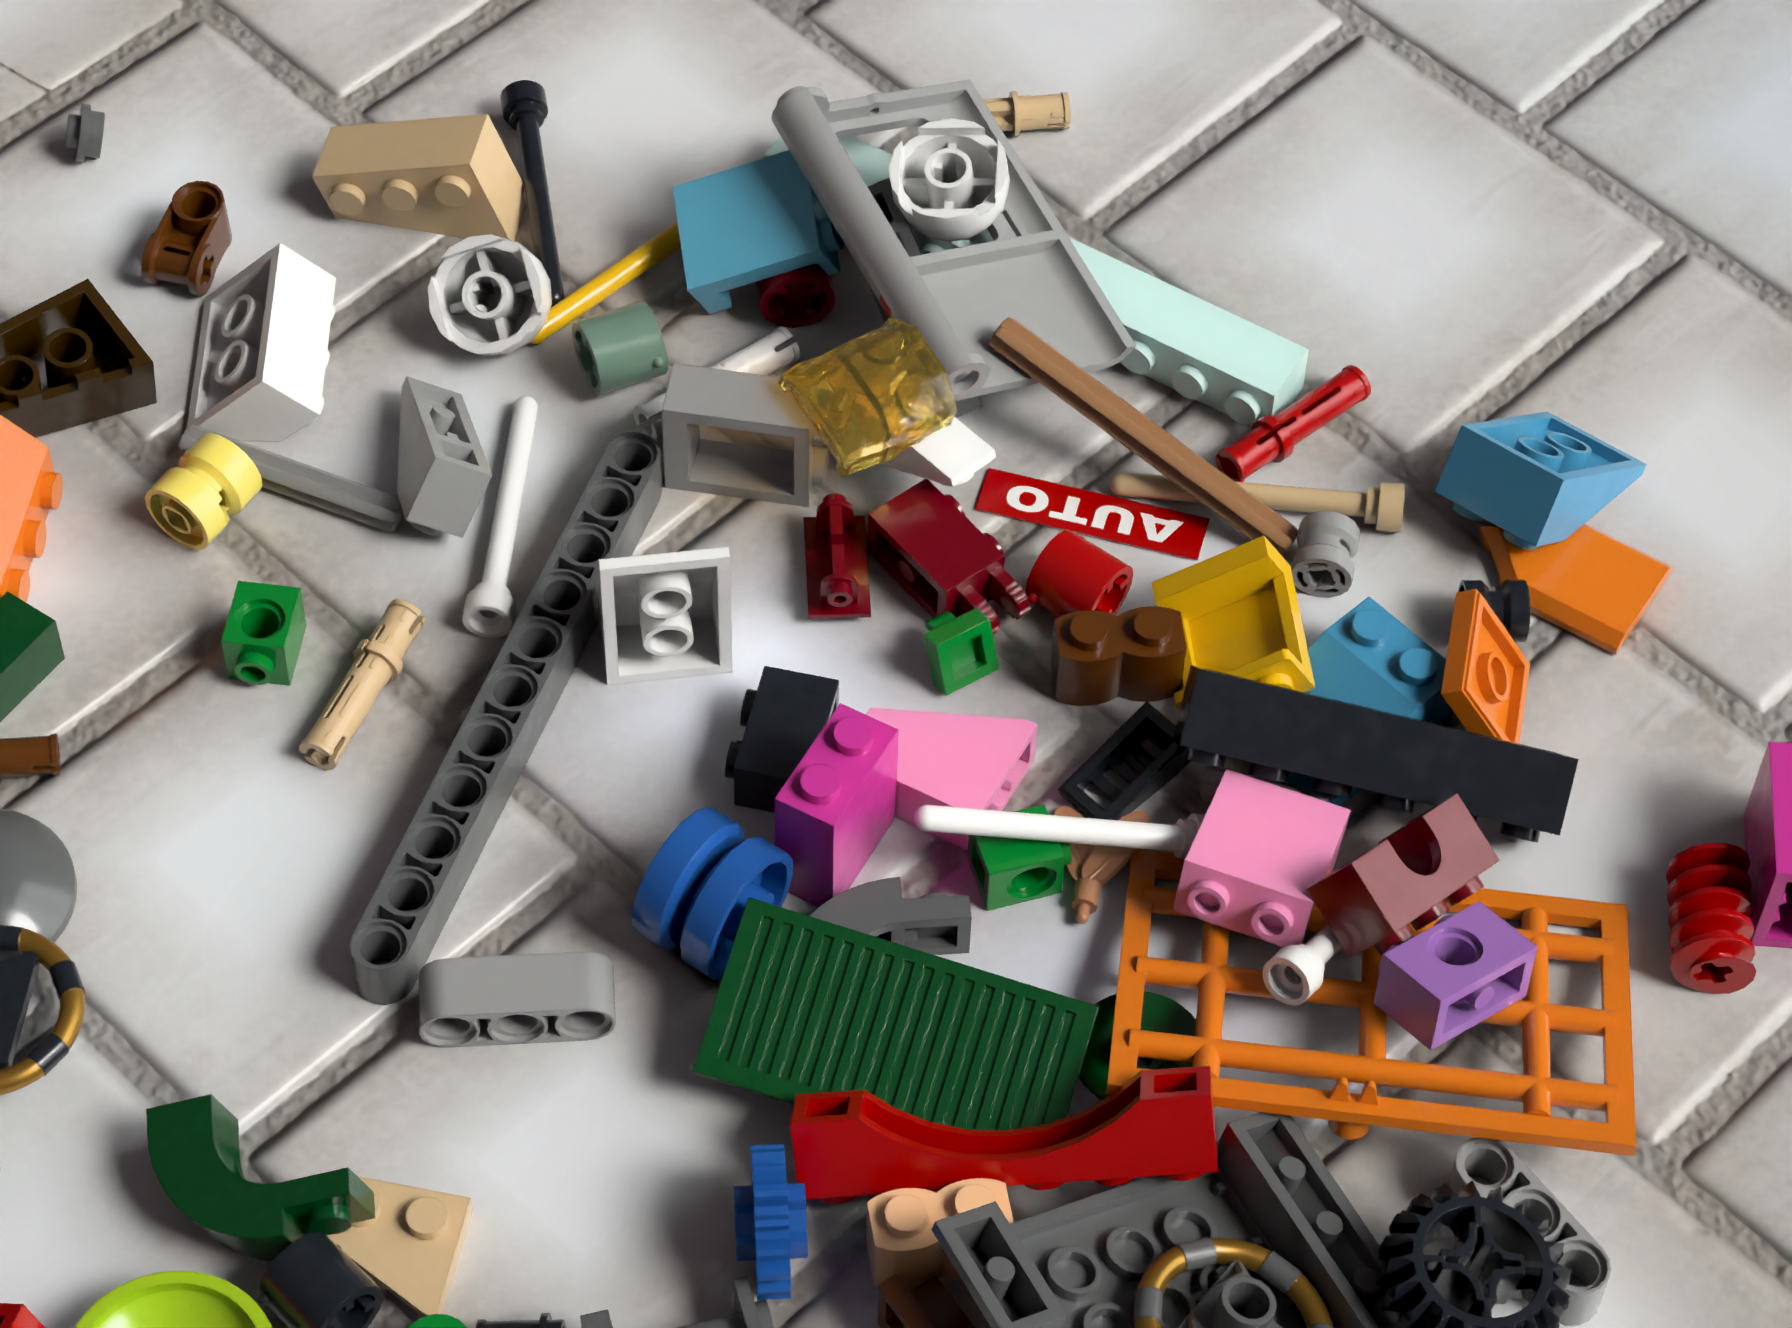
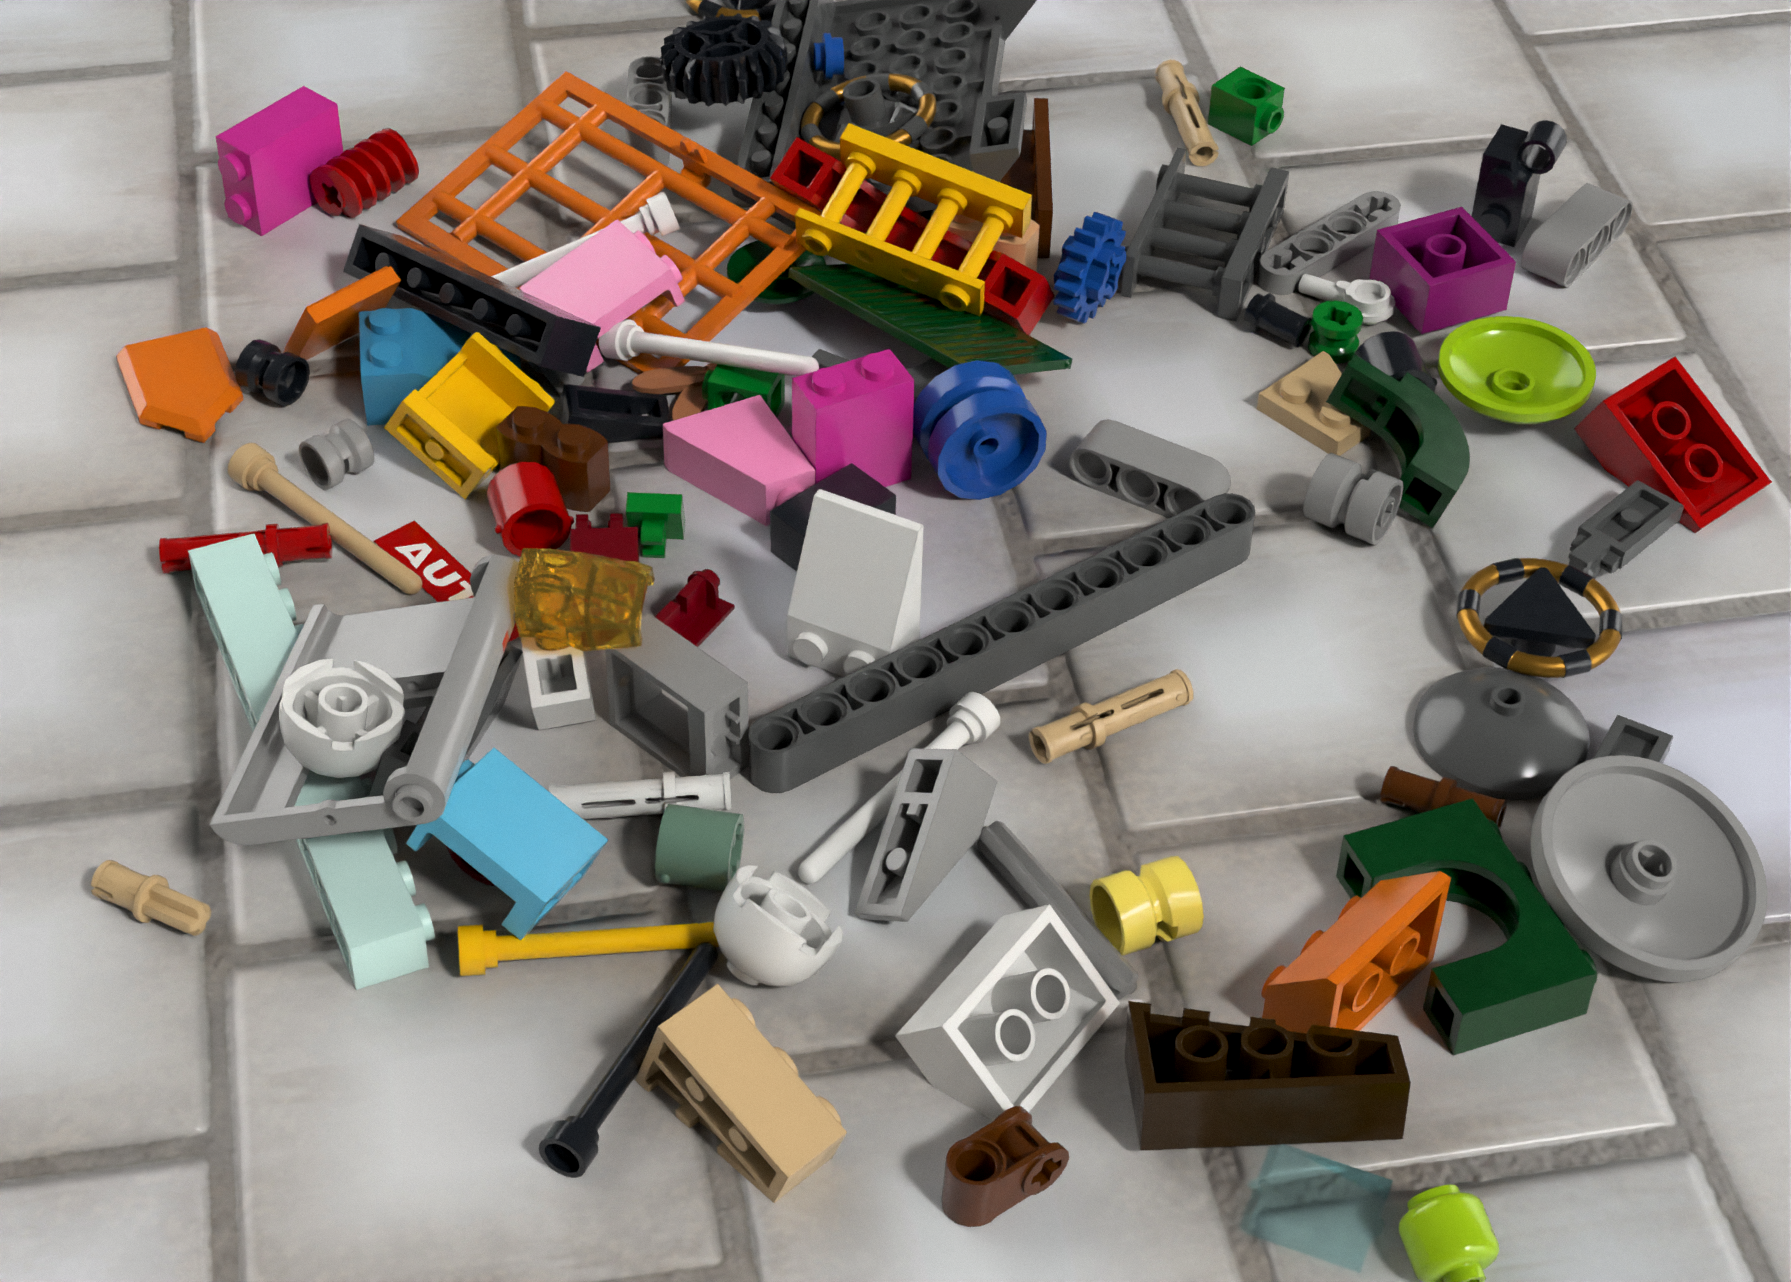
camera: 145 degrees left, 10 degrees down
green brick [221,581,307,686] -> none
medium nougat axle [989,317,1298,556] -> none
arch [1306,793,1500,958] -> none
medium lavender brick [1373,901,1537,1051] -> none
dark azure slope [1435,412,1647,550] -> none
none -> yellow fence [795,123,1032,317]
none -> light grey wheel [1303,453,1403,545]

